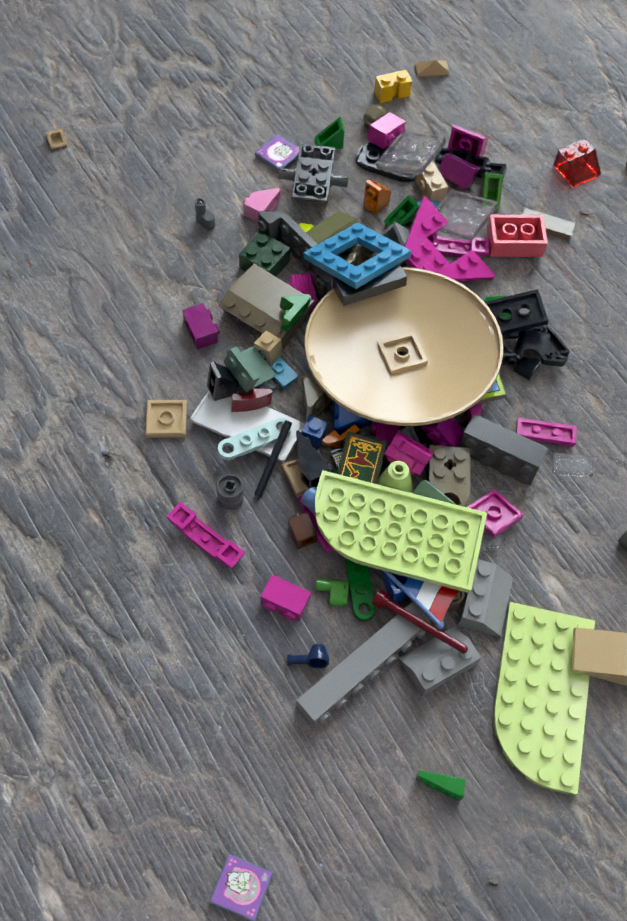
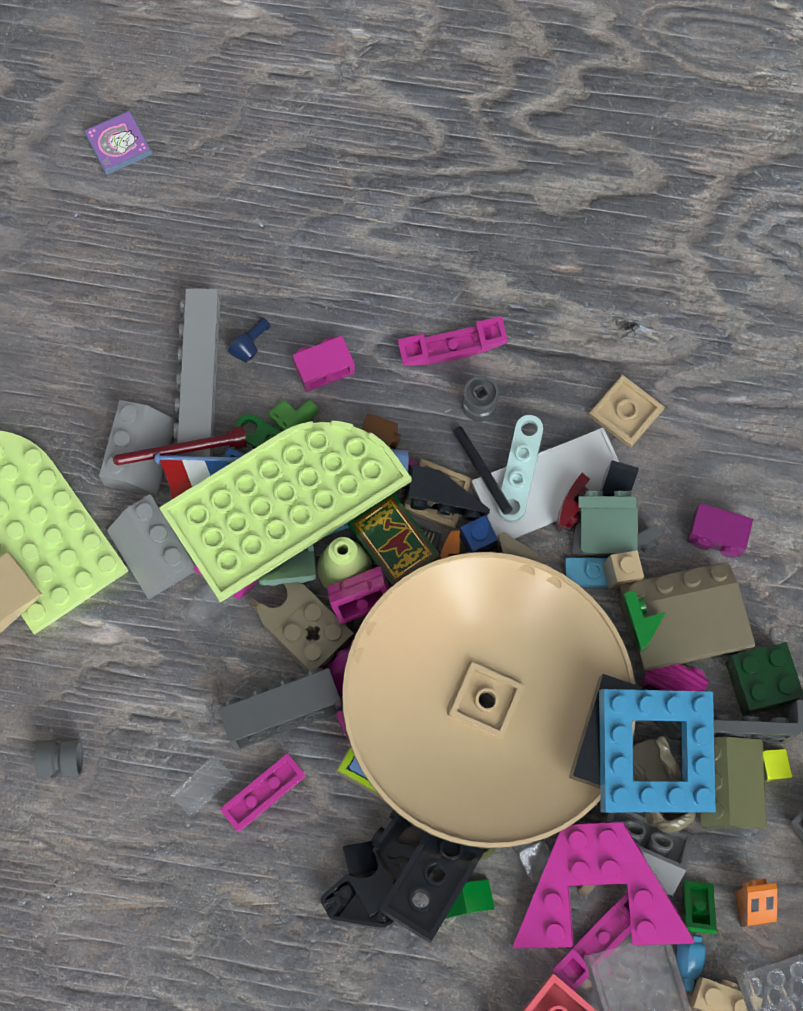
camera: 135 degrees right, 10 degrees up
green slope [416,770,465,801] -> none
dark pink tile [467,489,524,538] -> none

